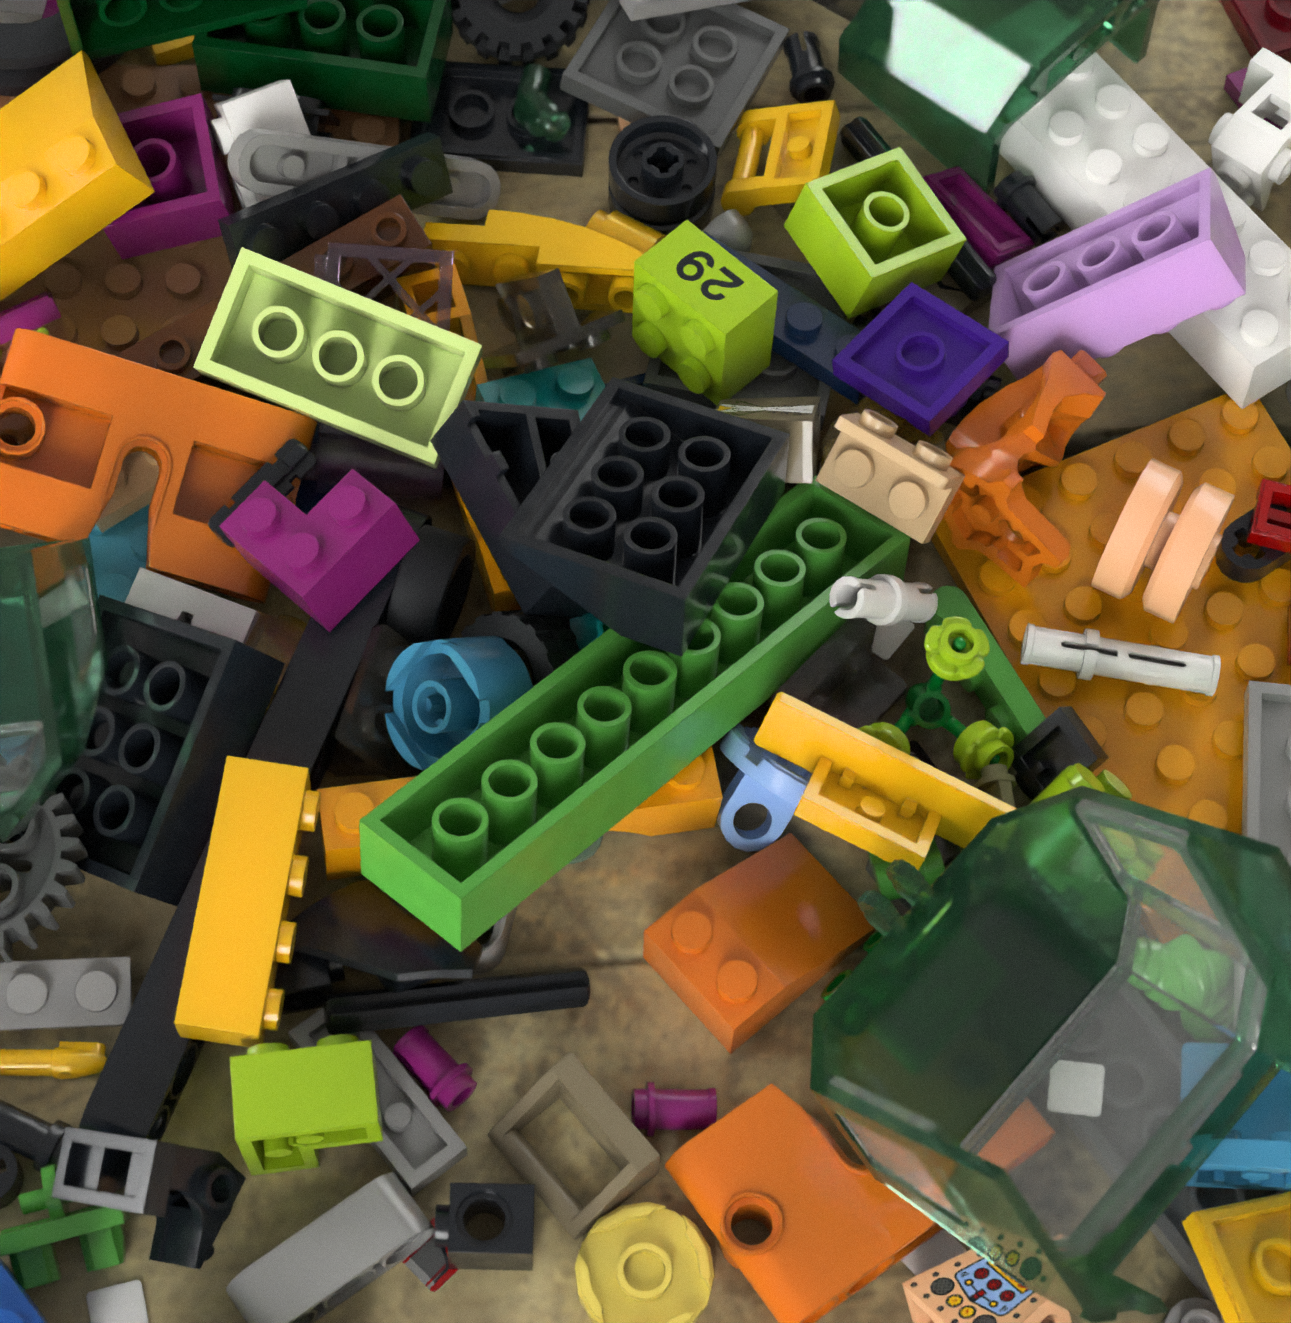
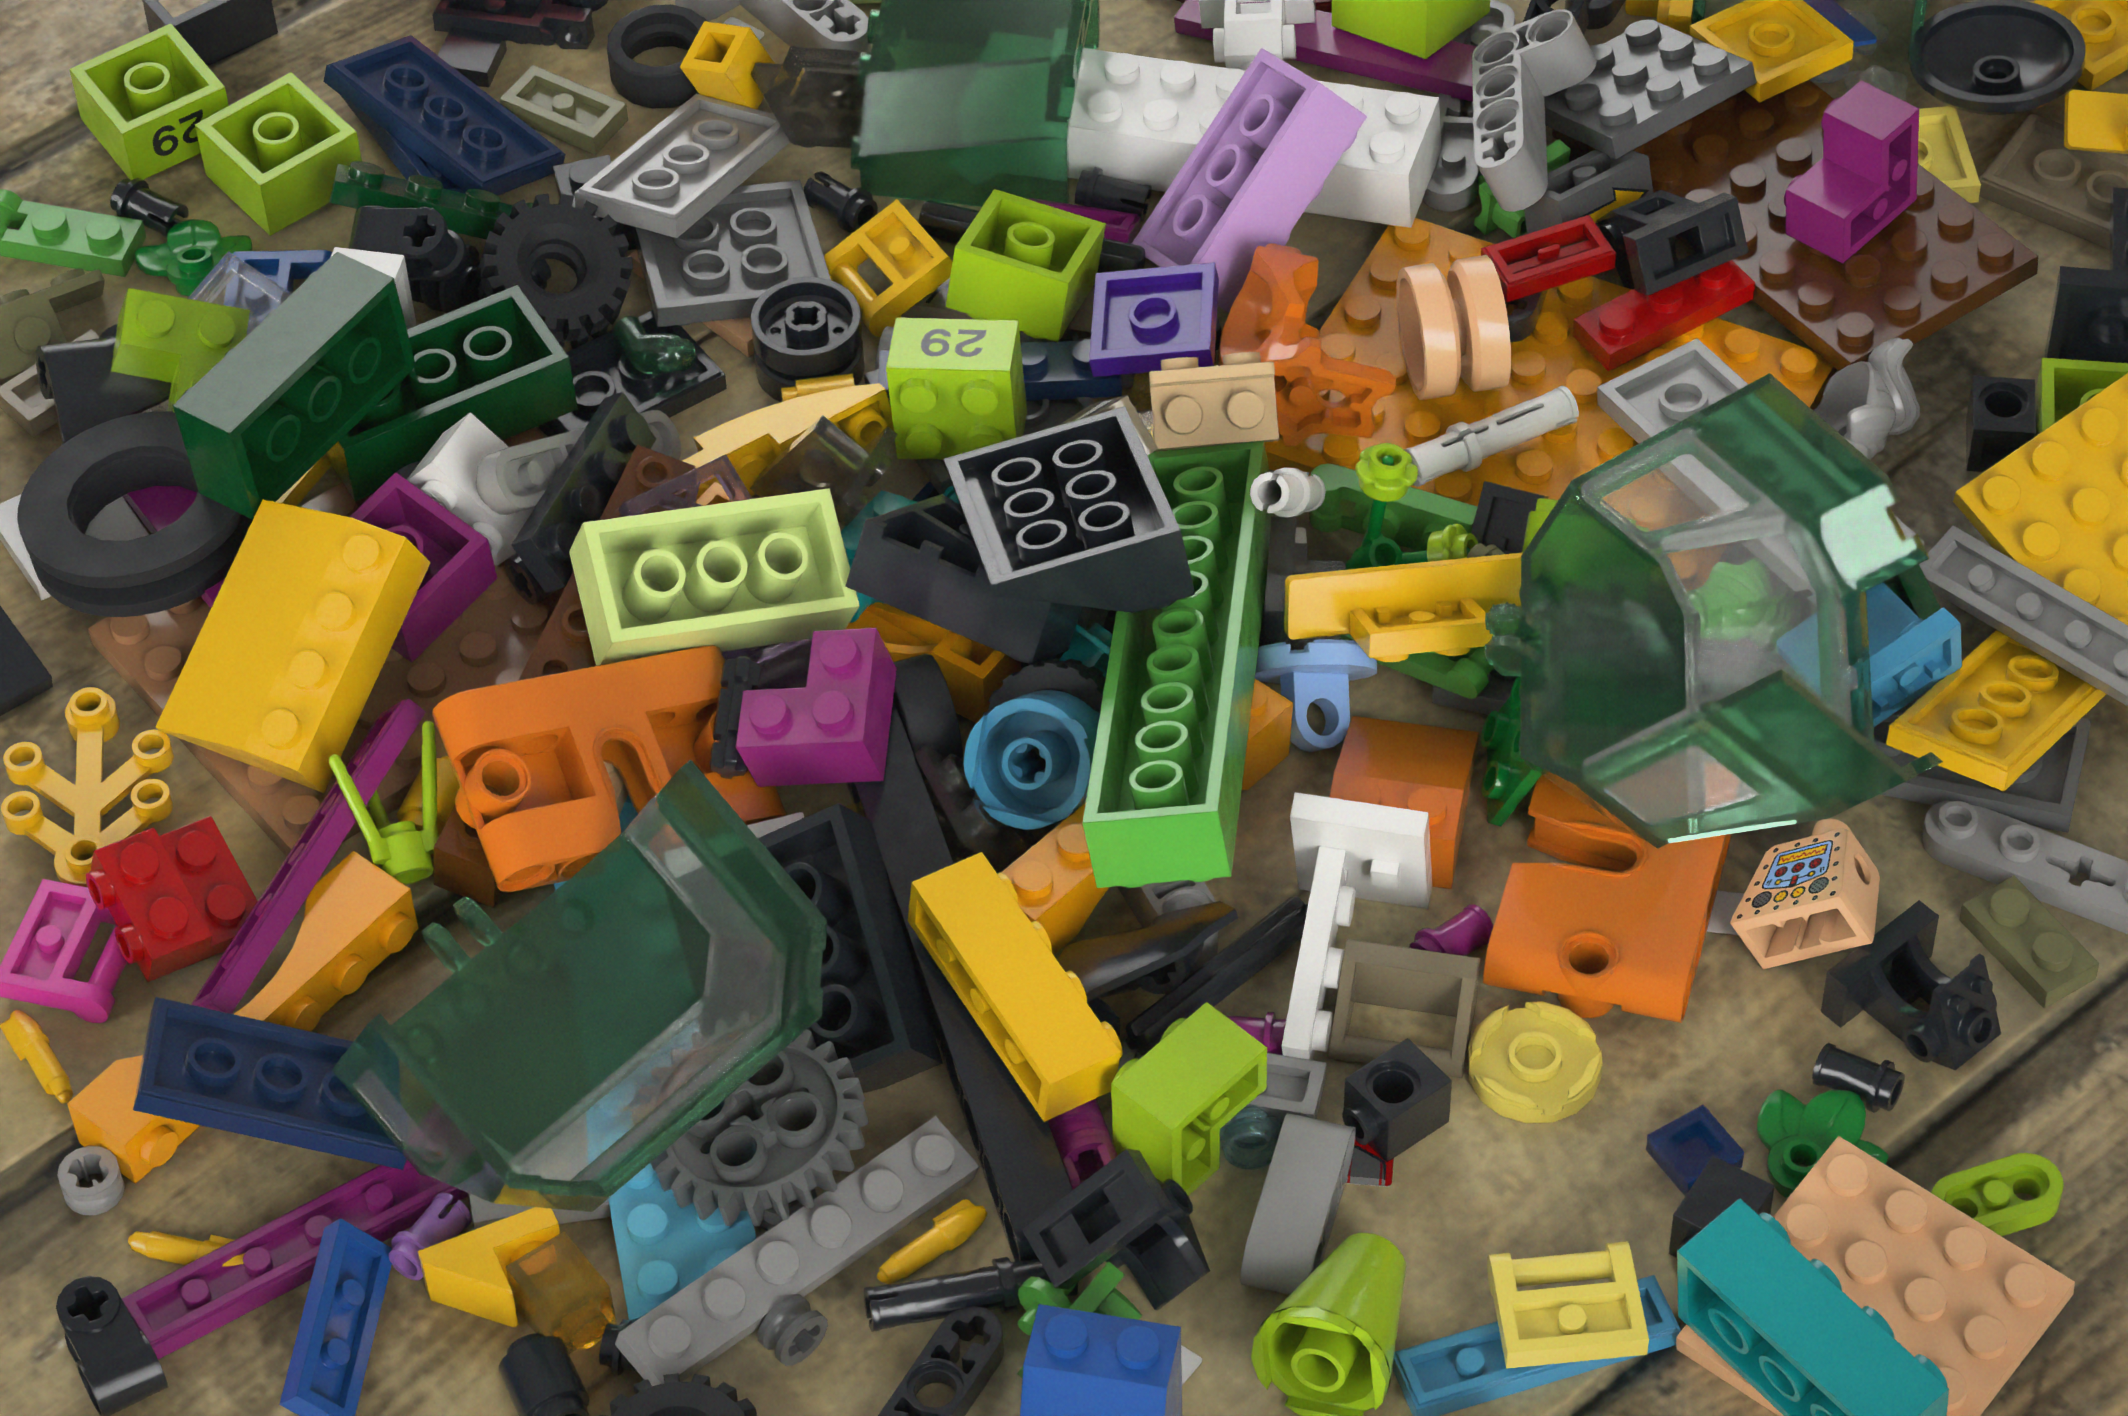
camera: 35 degrees left, 15 degrees down
none -> magenta hinge [1048,1098,1118,1190]
none -> clear light blue plate [1220,1107,1282,1170]
none -> white piece [1281,792,1432,1060]

